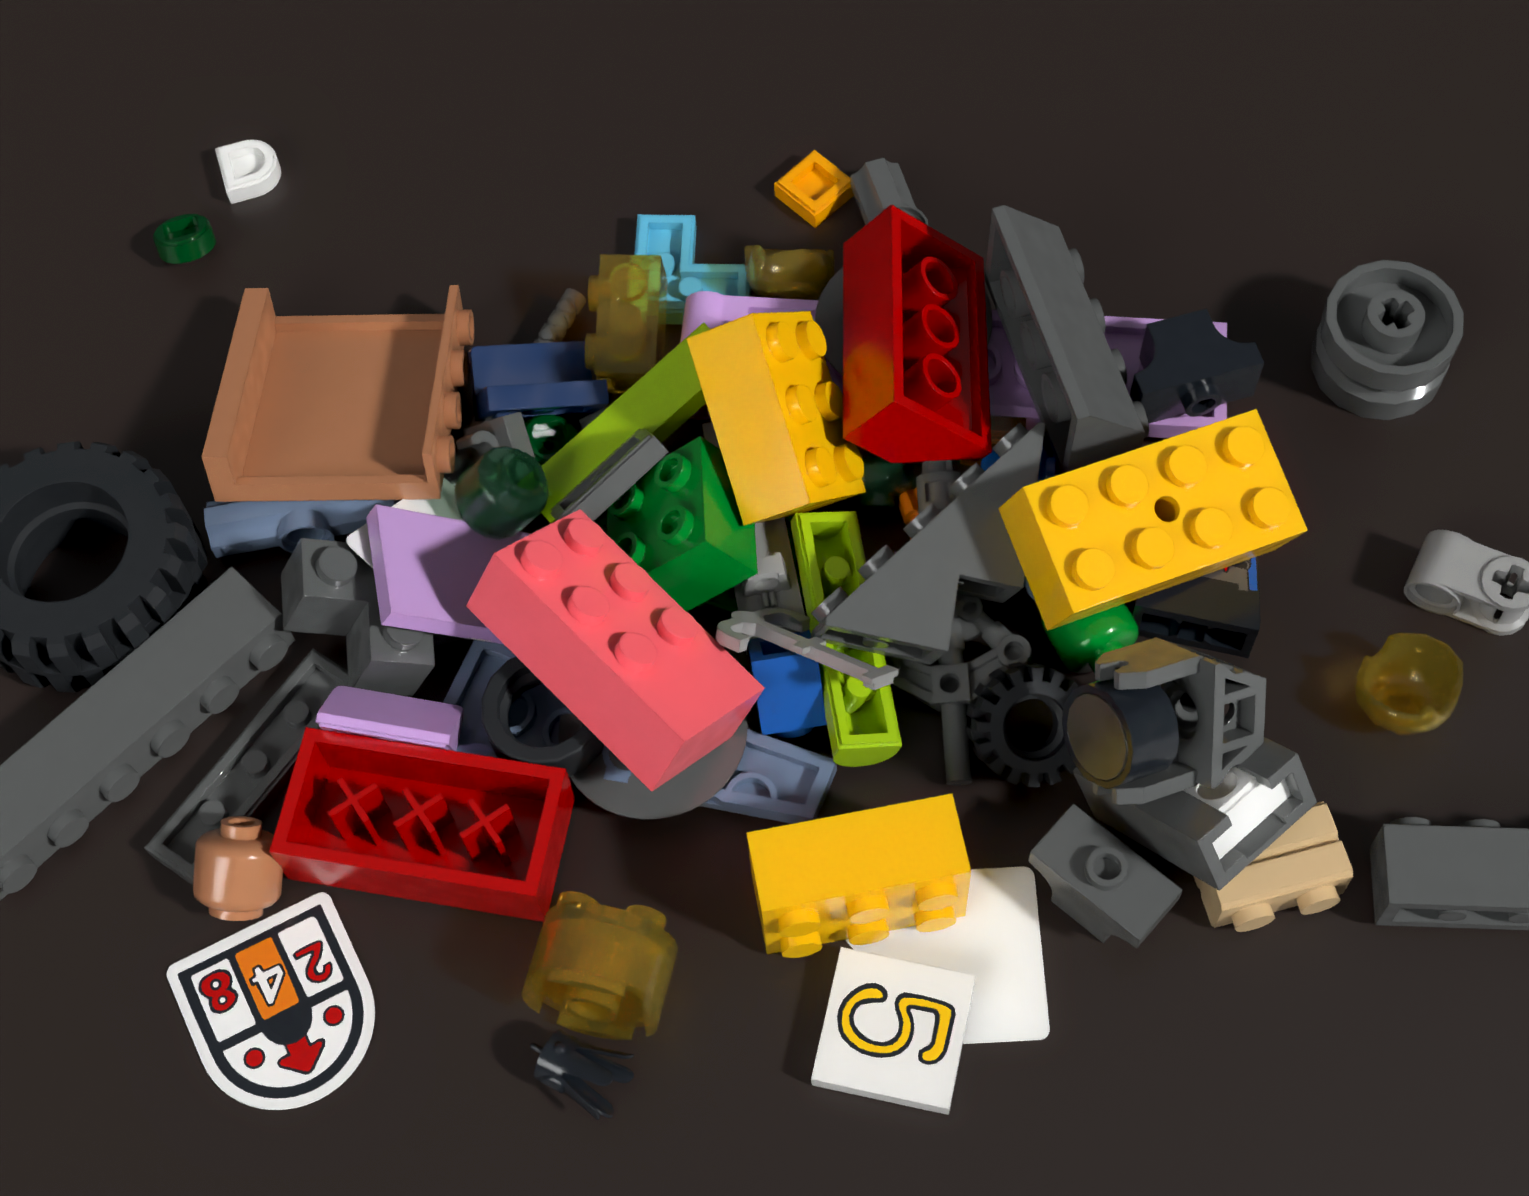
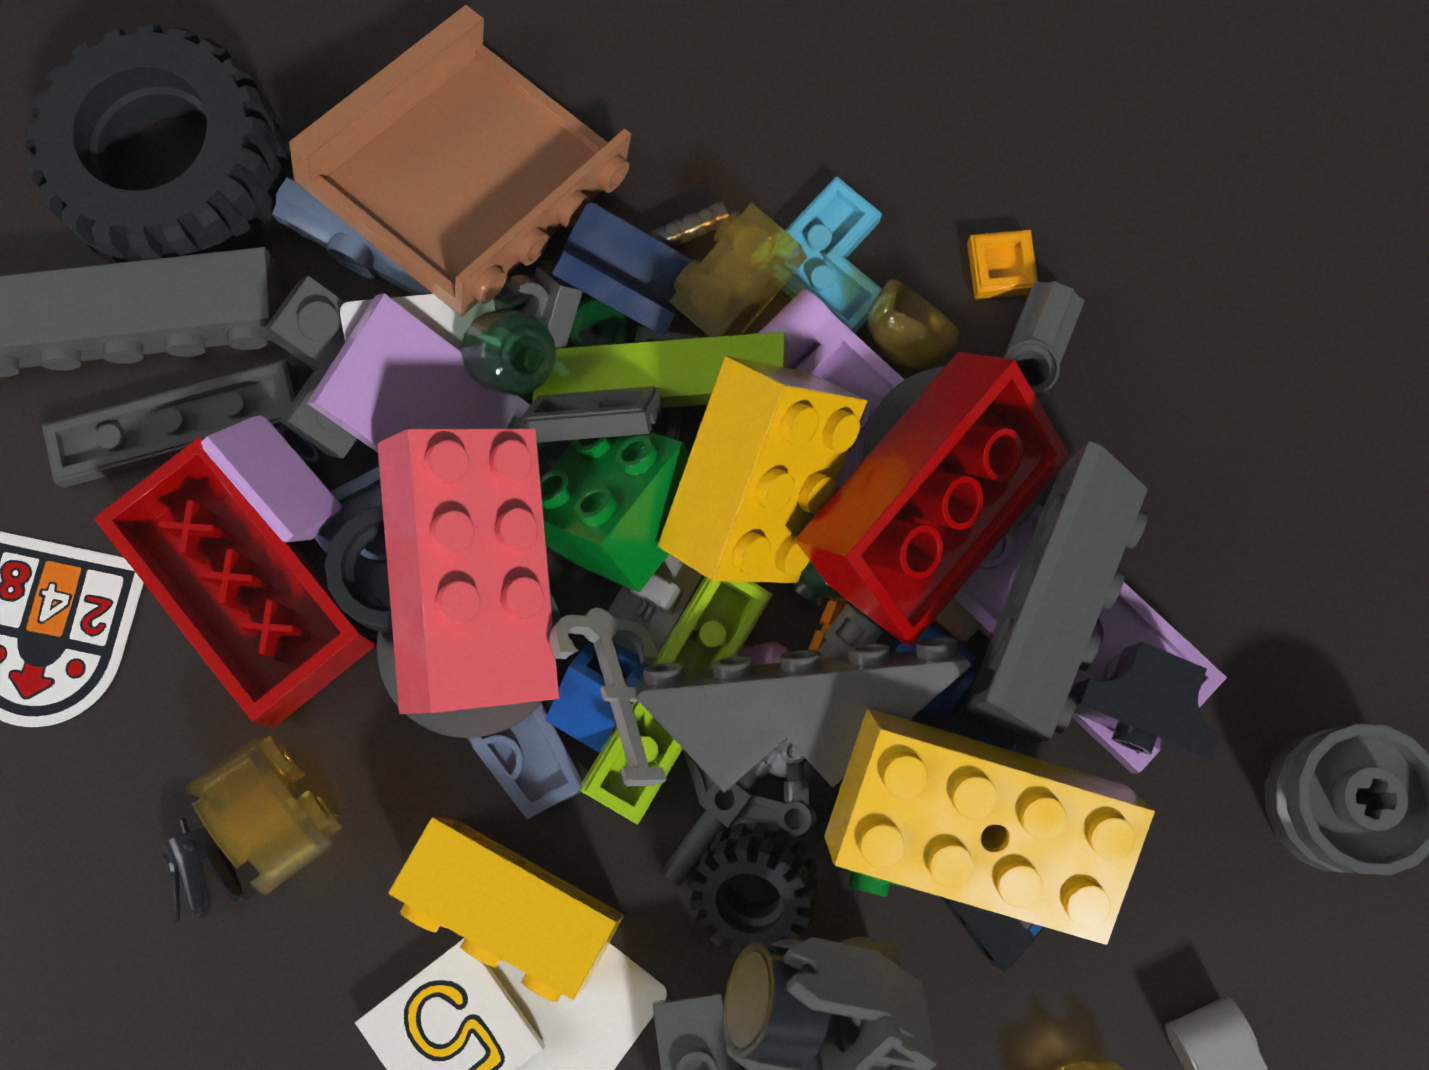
camera: 35 degrees right, 15 degrees up
nougat head [193,816,283,921] -> none

